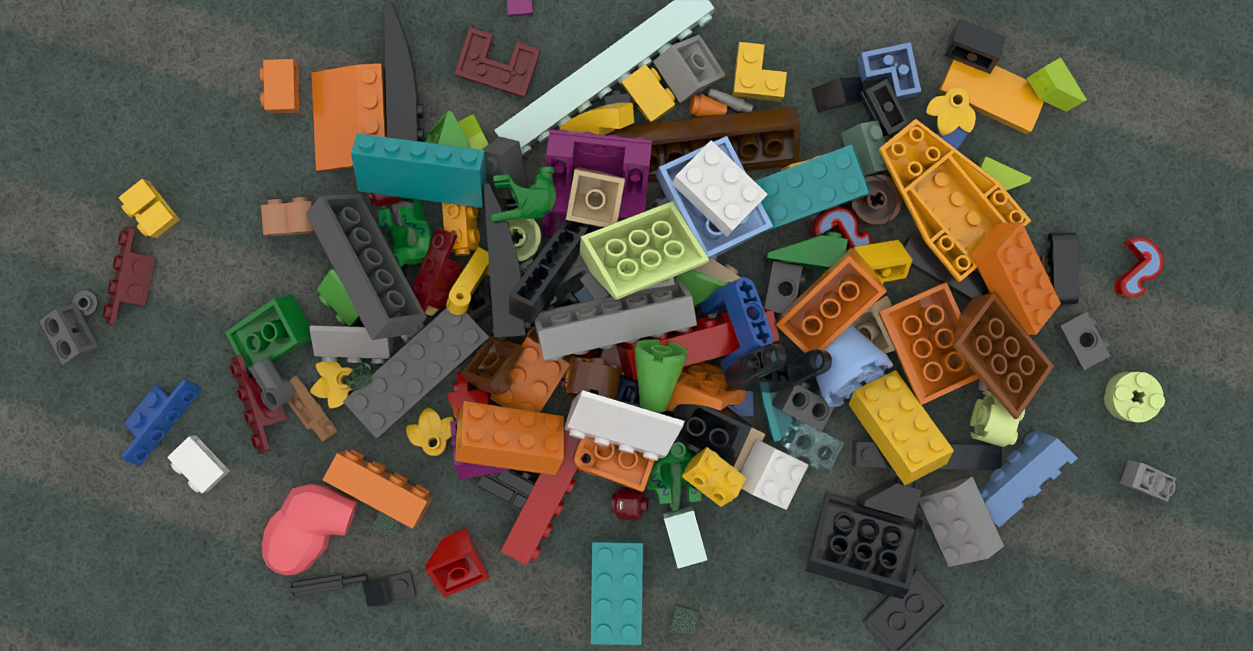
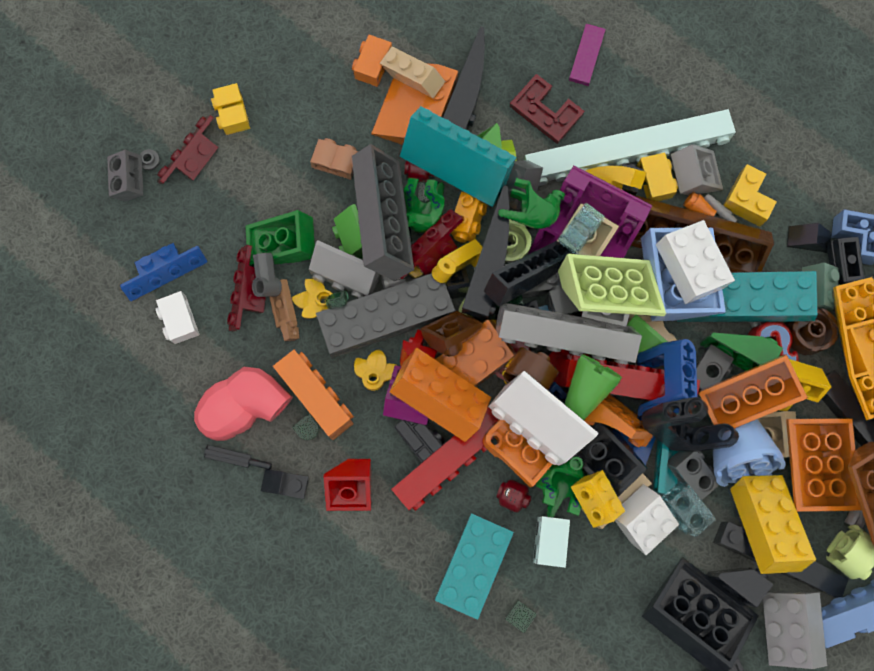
camera: 20 degrees right, 10 degrees down
none -> tan brick [380,47,446,98]
none -> clear light blue brick [558,203,604,255]

